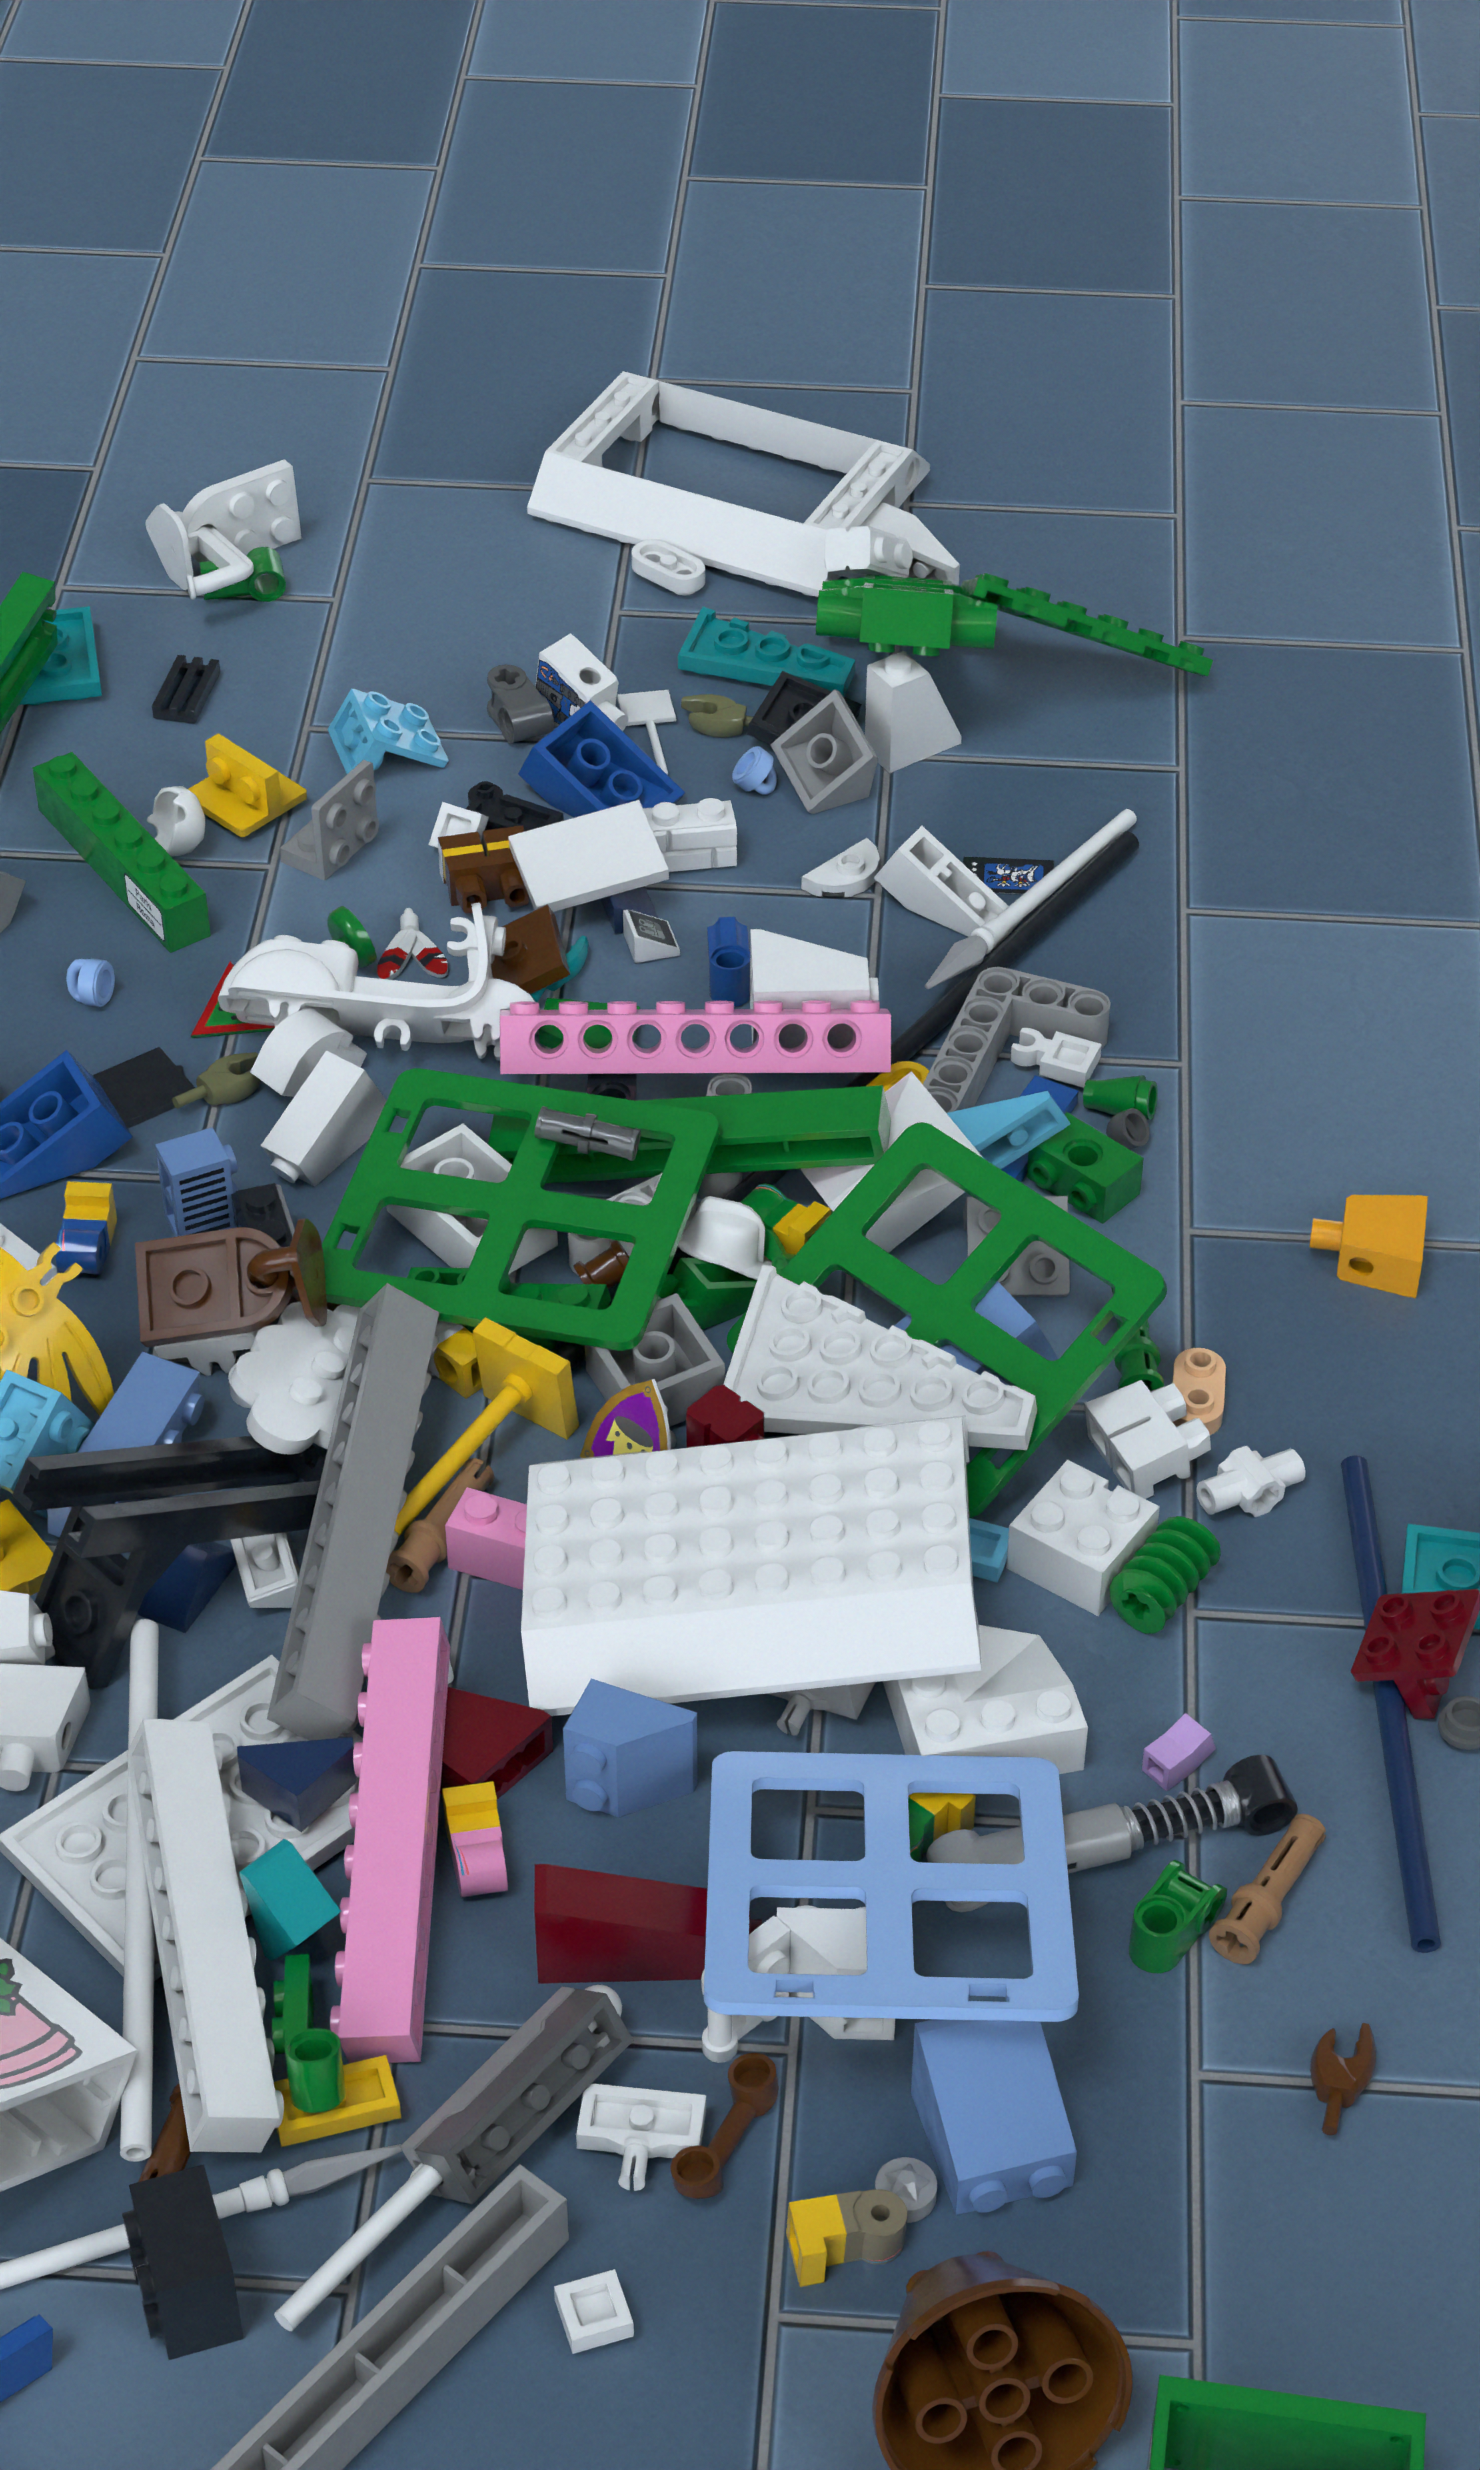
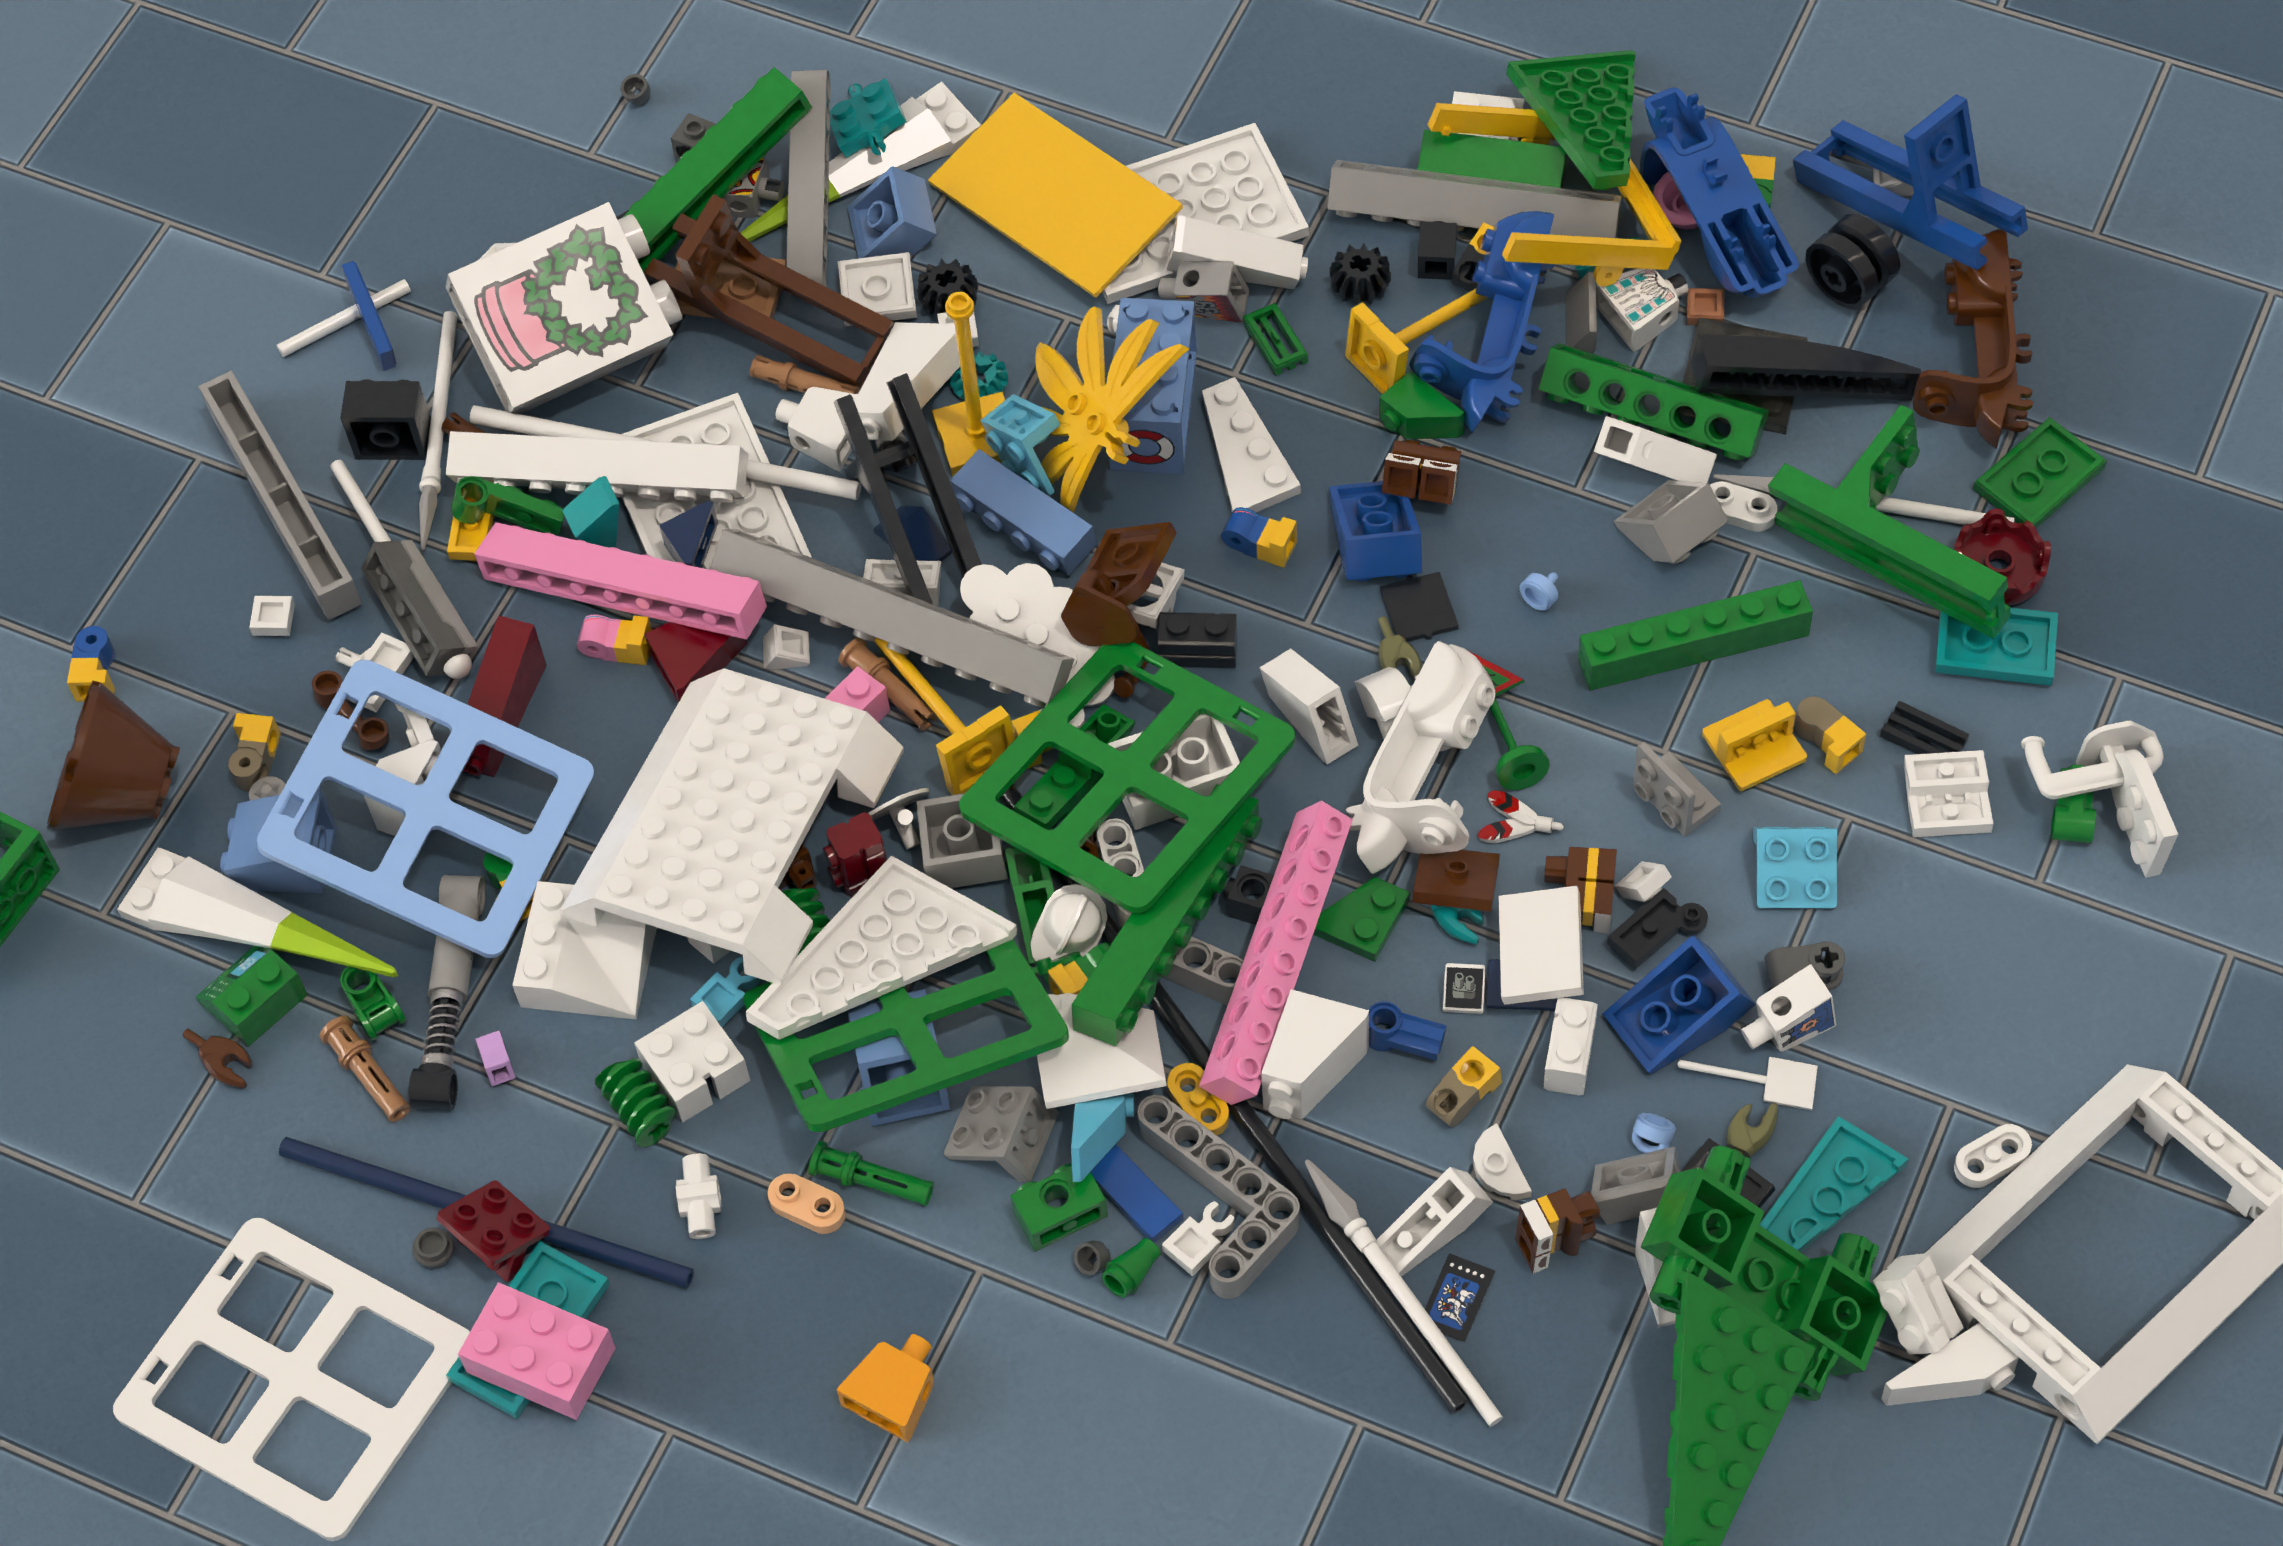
camera: 115 degrees right, 15 degrees up
white hair [147,786,205,856] -> none
medium blue brick [155,1127,238,1237] -> none
dark grey pin [535,1106,641,1161] -> none
medium blue slope [563,1678,698,1817] -> none
white hips [1085,1380,1211,1499] -> none
none -> white plate [117,847,398,978]
none -> green slope [195,946,308,1047]
none -> leg [1426,1046,1502,1128]
none -> reddish brown hips [1515,1188,1600,1274]
none -> leg [1794,696,1866,774]
none -> white slope [1904,750,1993,837]

